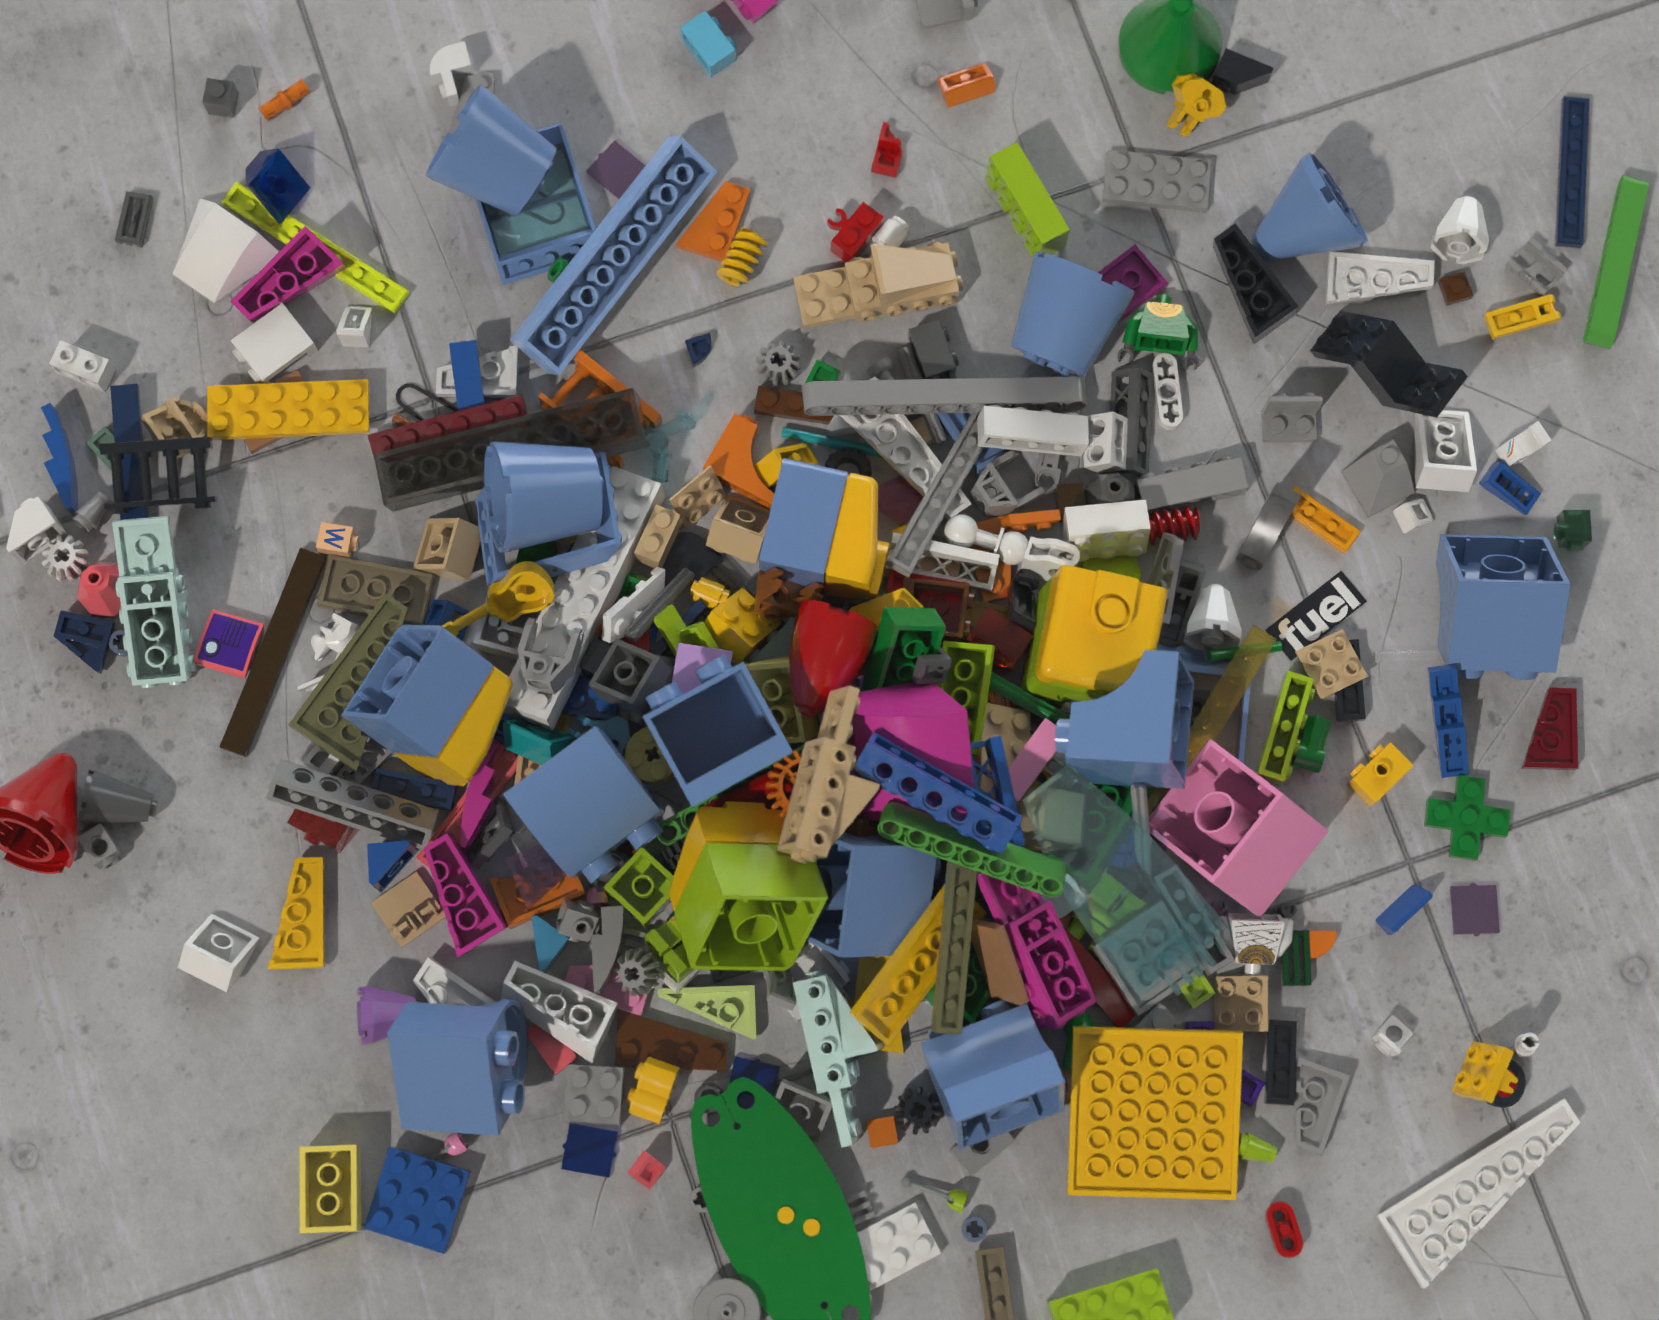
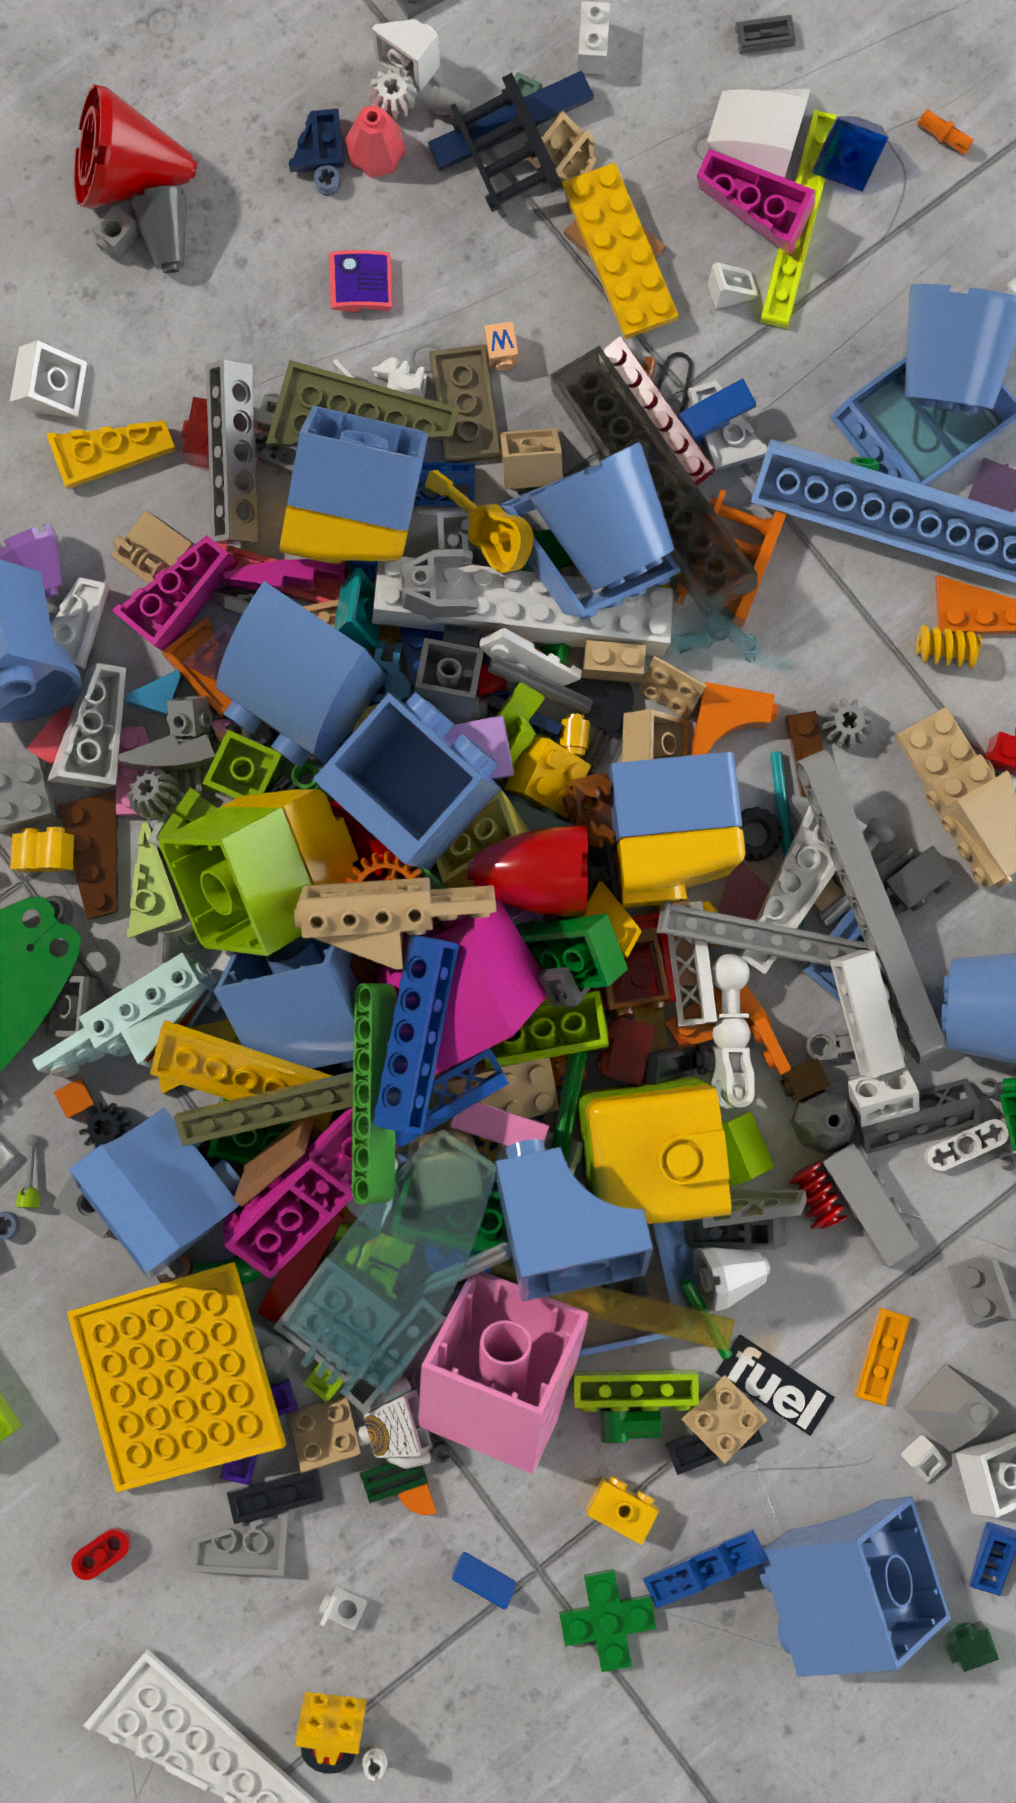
camera: 70 degrees right, 5 degrees up
blue slope [40,403,78,516] -> none
light aqua wedge [112,516,196,688] -> none
dark grey brick [202,78,239,118] -> none
dark brown tile [219,547,327,757] -> none
white panel [230,303,318,384] -> none
blue slope [367,840,418,893] -> none
dark blue plate [372,768,457,811] -> none
dark blue tile [685,333,712,367] -> none
clear blue piece [725,1056,780,1109] -> none
yellow slope [754,442,819,488] -> none
green plate [805,360,841,383] -> none
light grey piece [969,450,1045,517] -> none
white brick [1062,500,1150,562] -> none
flat silver arch [1236,483,1301,570] -> none
lime cone [1238,1132,1277,1163] -> none
clear purple piece [1450,883,1500,937] -> none
dark red wing [1521,687,1578,770] -> none

